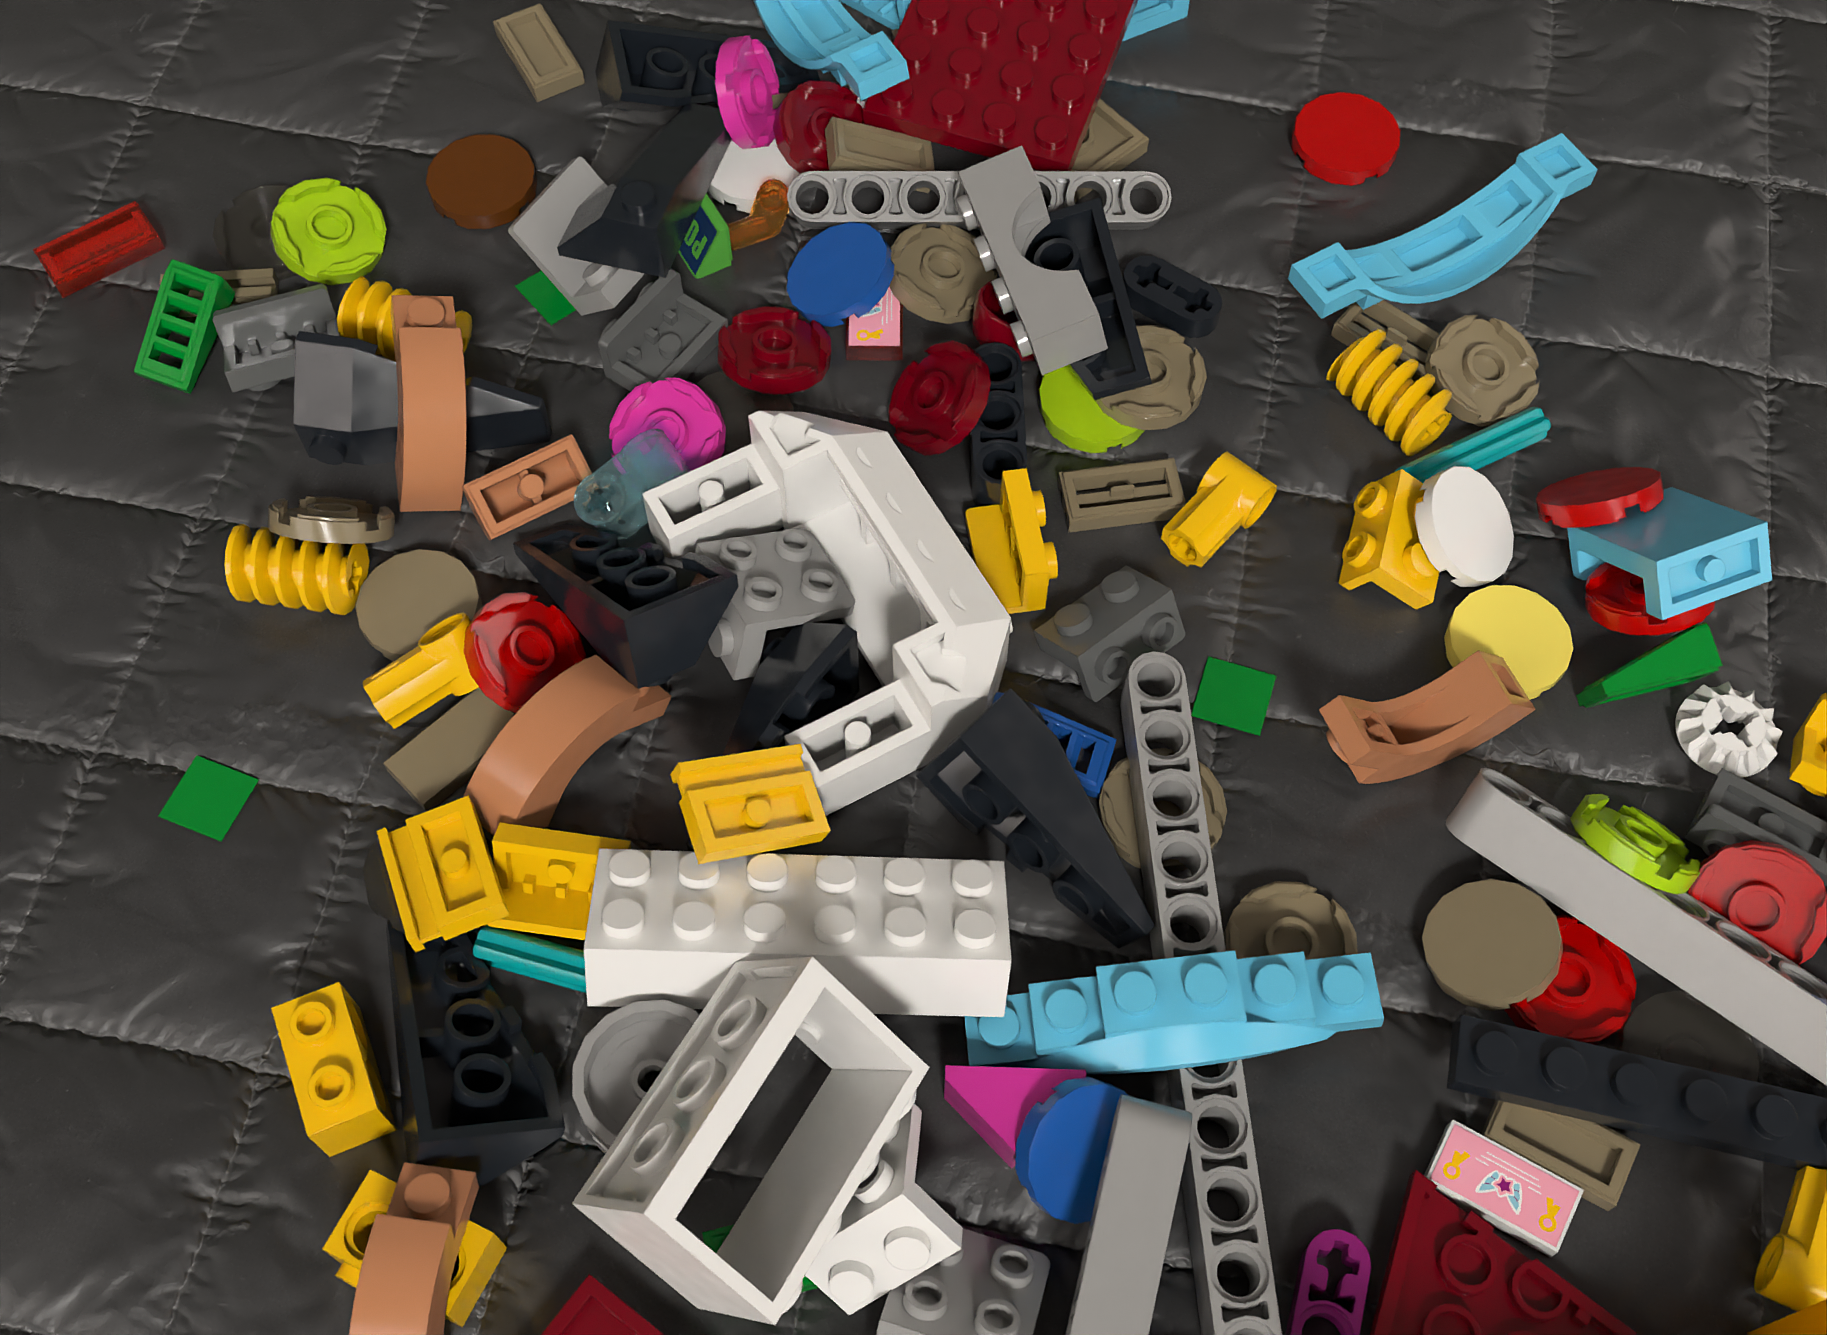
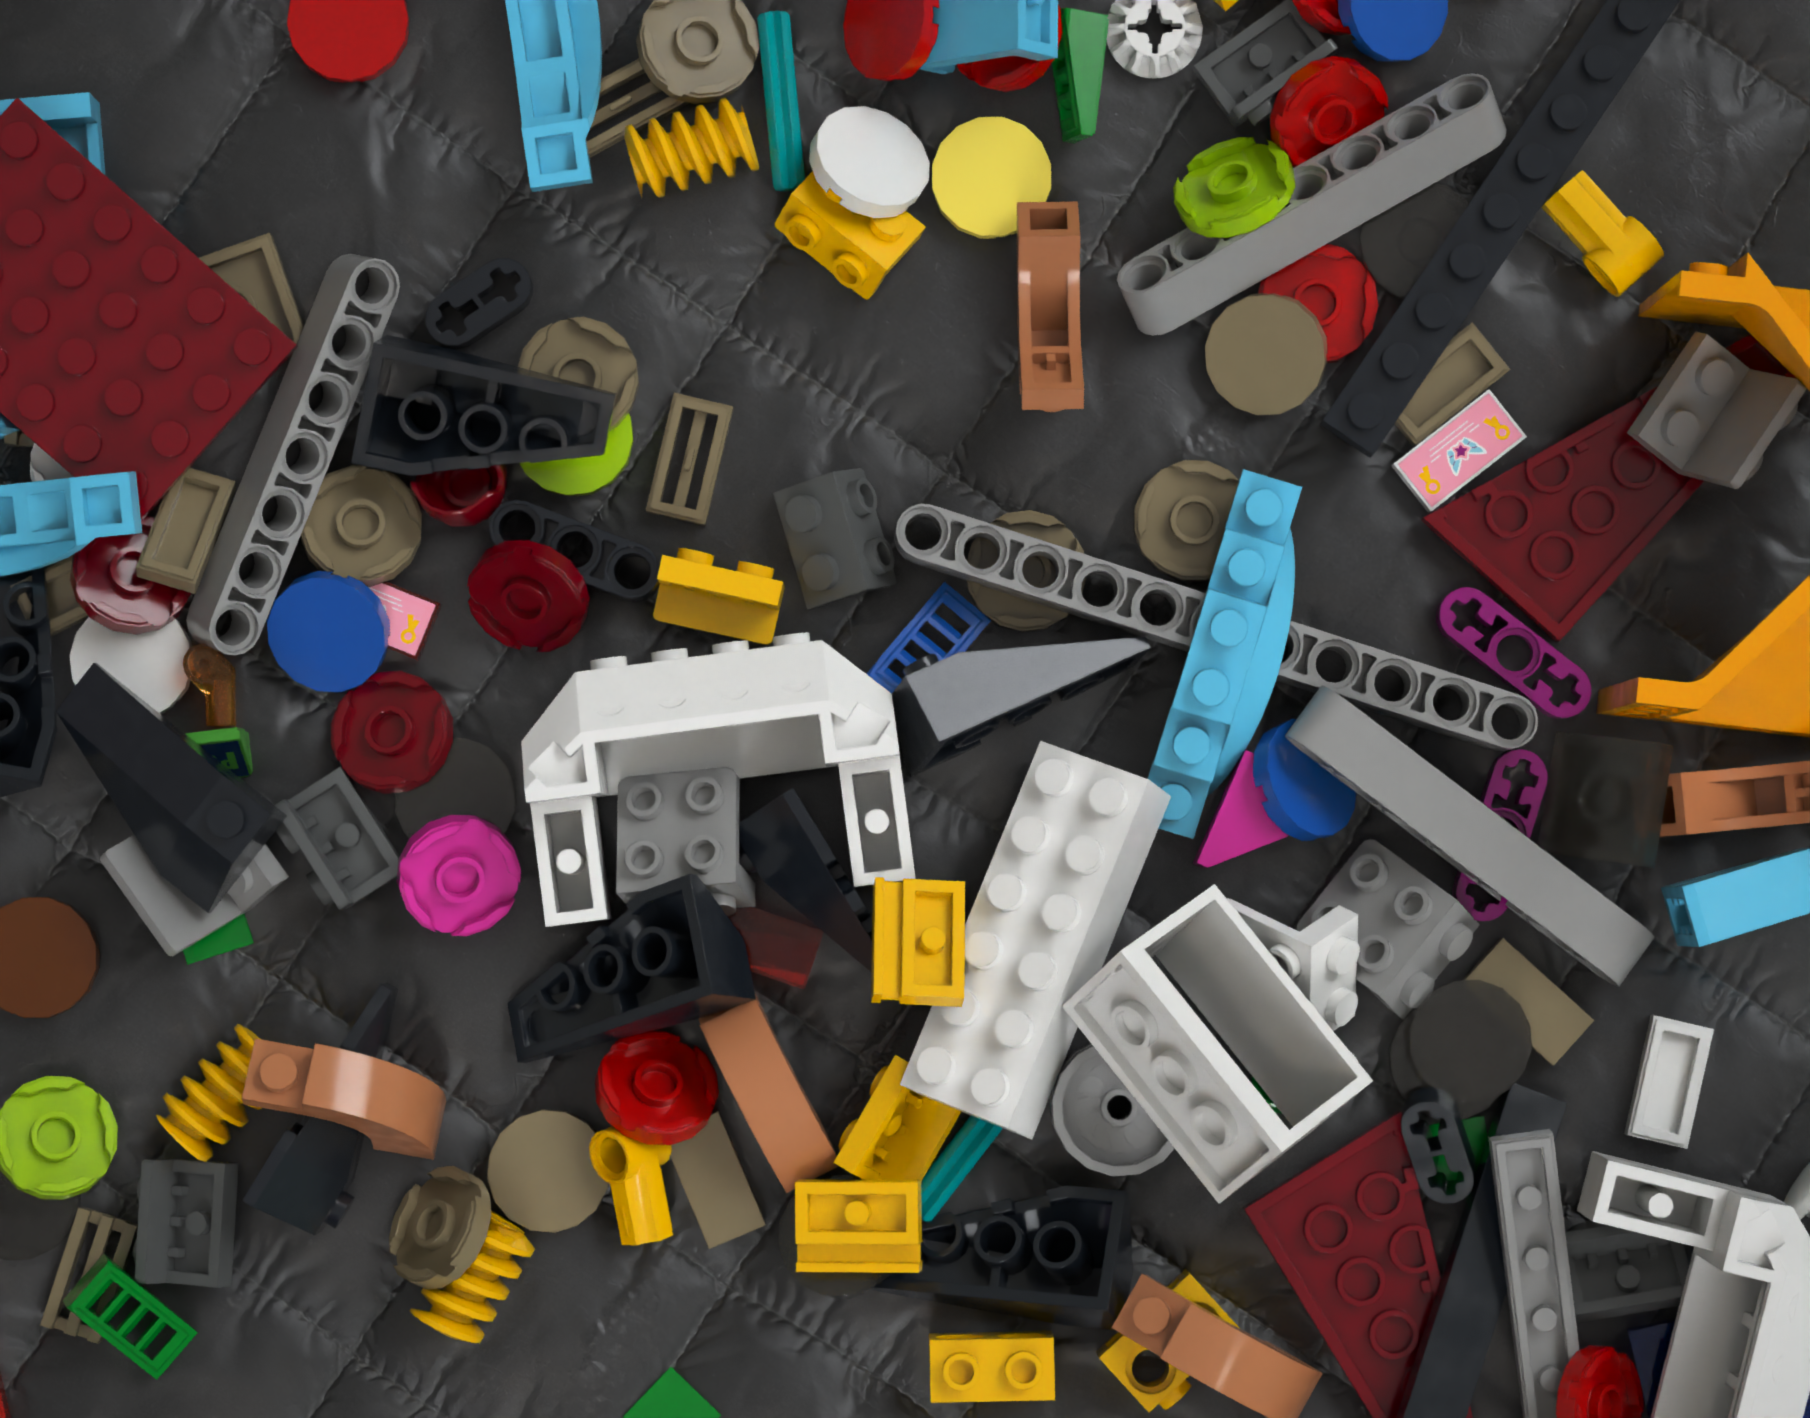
camera: 70 degrees left, 25 degrees up
nougat brick [462,434,599,540] -> none
clear light blue piece [574,429,692,539] -> none
dark pink tile [715,36,780,149] -> none
light grey arch [956,145,1108,375] -> none
yellow piece [1161,452,1277,567] -> none
green sticker [1191,656,1276,736] -> none
none -> clear red tile [728,907,824,989]

